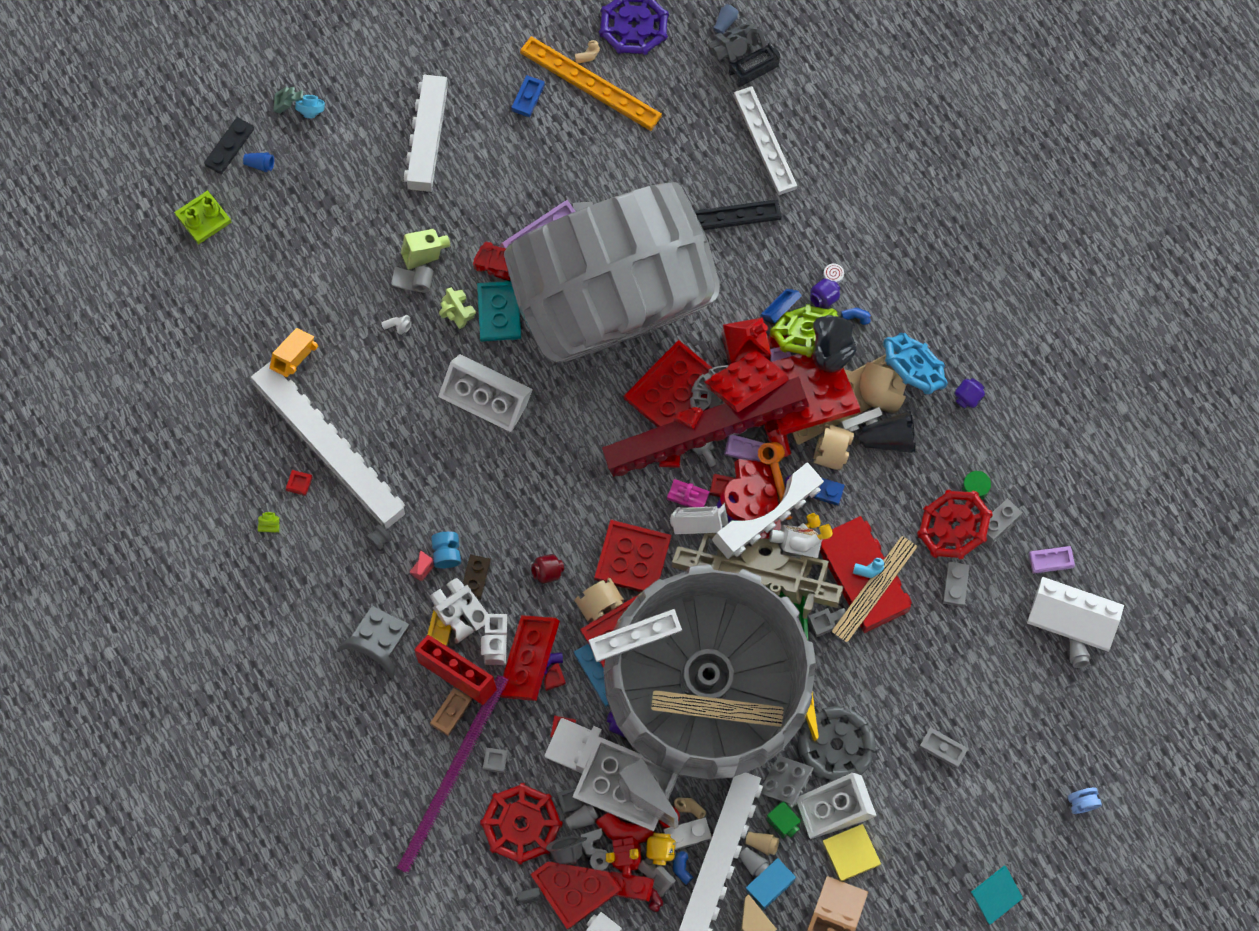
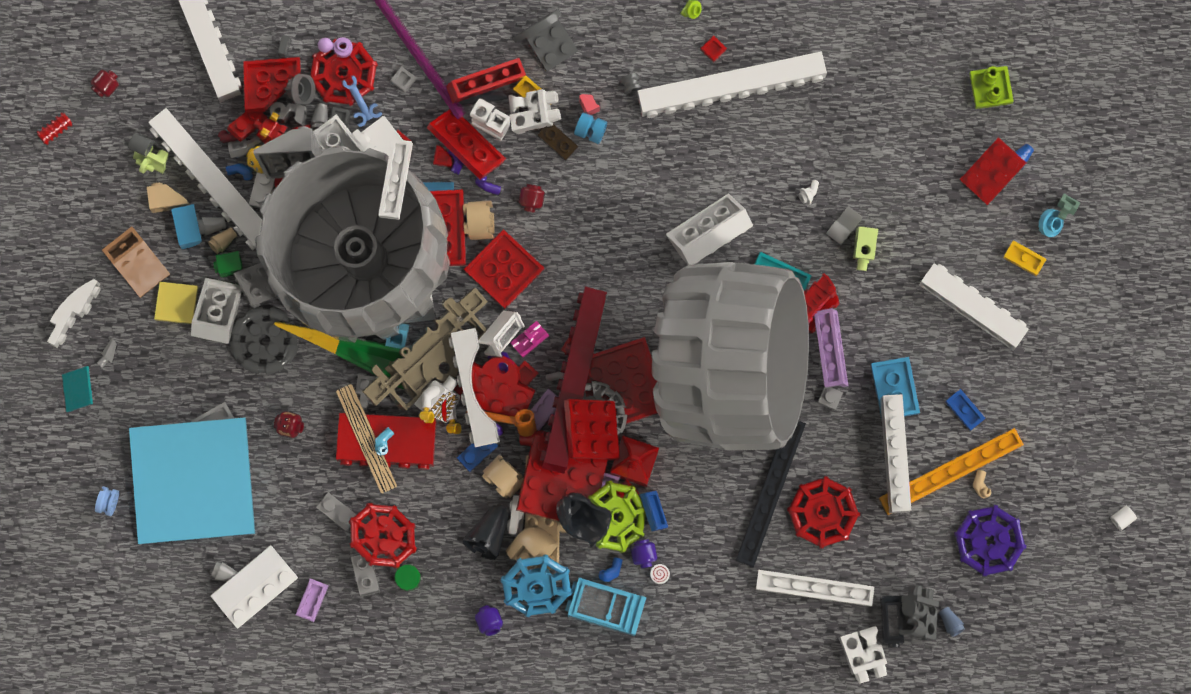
camera: 120 degrees right, 10 degrees up
black plate [204,117,254,175] -> none
light orange brick [269,328,318,377] -> none
medium nougat plate [430,688,472,736] -> none
yellowish green hips [439,287,476,329] -> none
tan sticker [651,690,784,727] -> none
red tile [674,407,703,429] -> none
none -> light grey bar [97,338,117,368]
none -> medium azure tile [129,418,255,544]
none -> dark red head [274,411,304,438]
none -> lavender plate [318,37,353,58]
none -> medium blue bar [342,75,382,127]
none -> dark purple arm [475,176,501,195]
none -> door [565,578,646,636]
none -> red plate [787,476,860,549]
none -> white hips [839,626,887,684]
none -> dark azure plate [871,357,920,420]
none -> white brick [880,394,911,514]
none -> red plate [960,137,1027,205]
none -> yellow plate [1003,240,1046,276]

